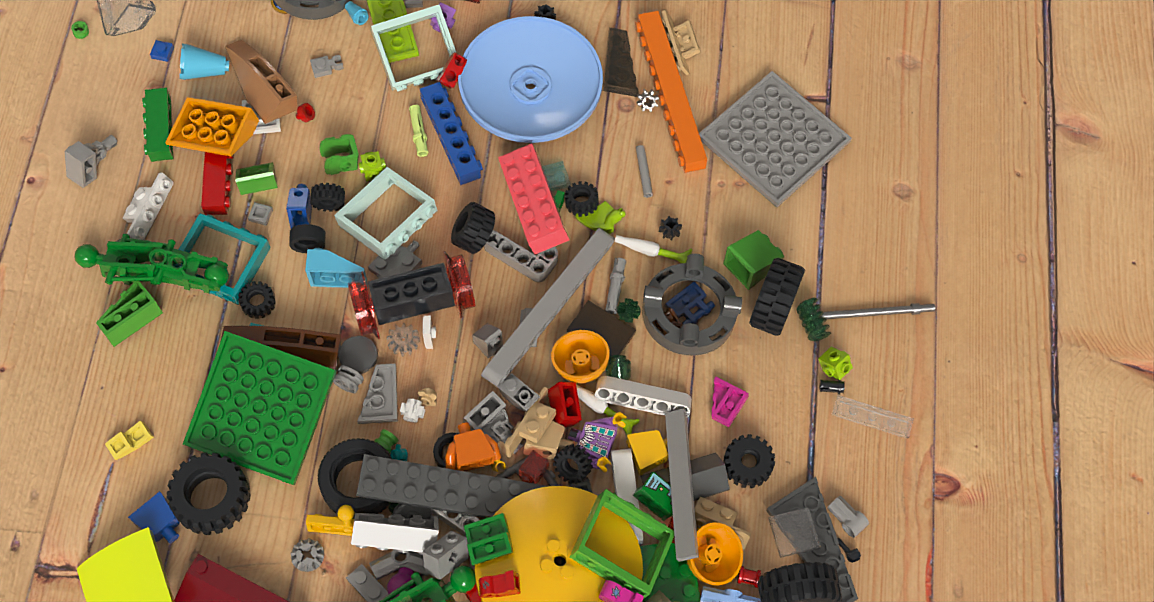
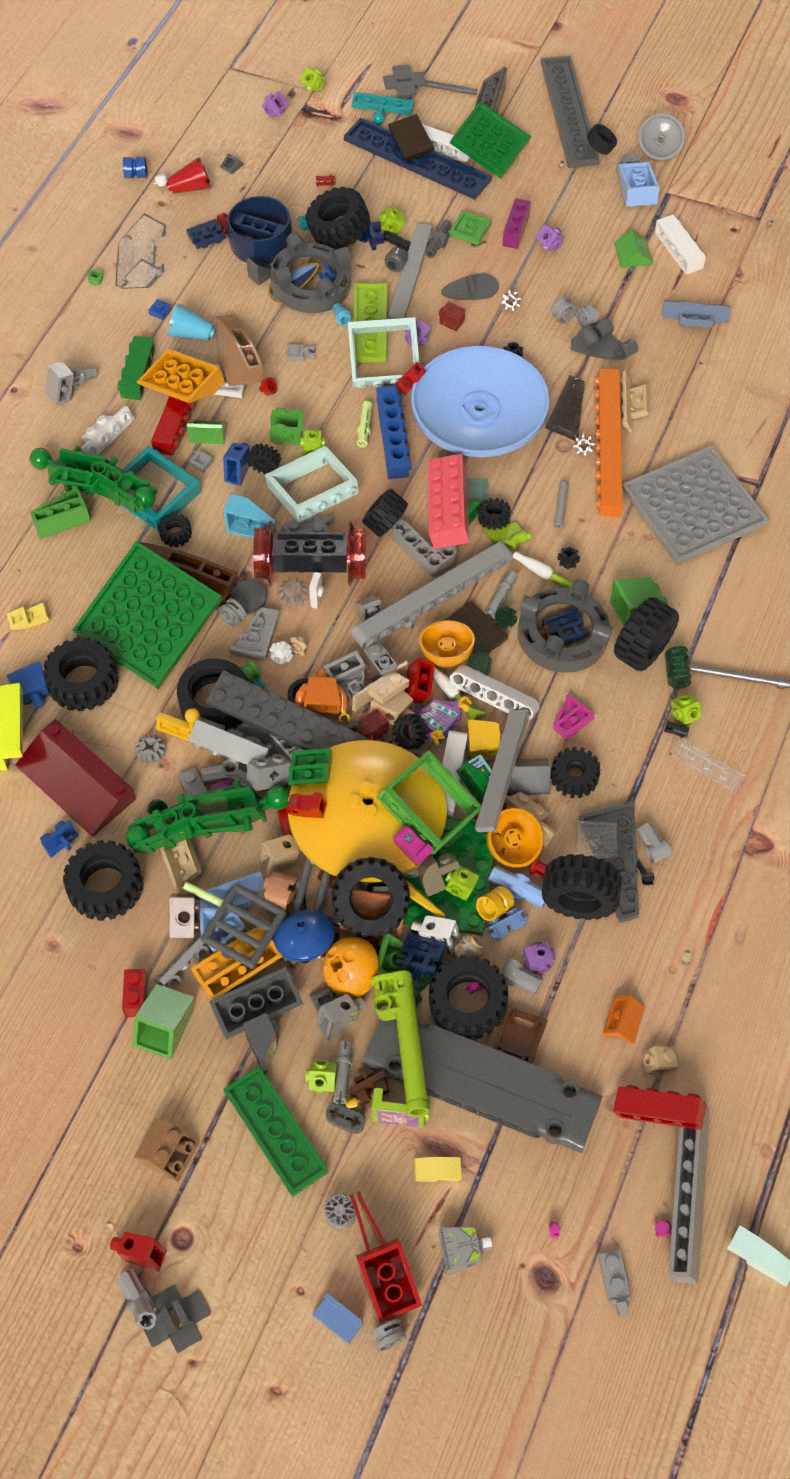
camera: 20 degrees right, 5 degrees down
black tyre [289,224,326,253] -> none

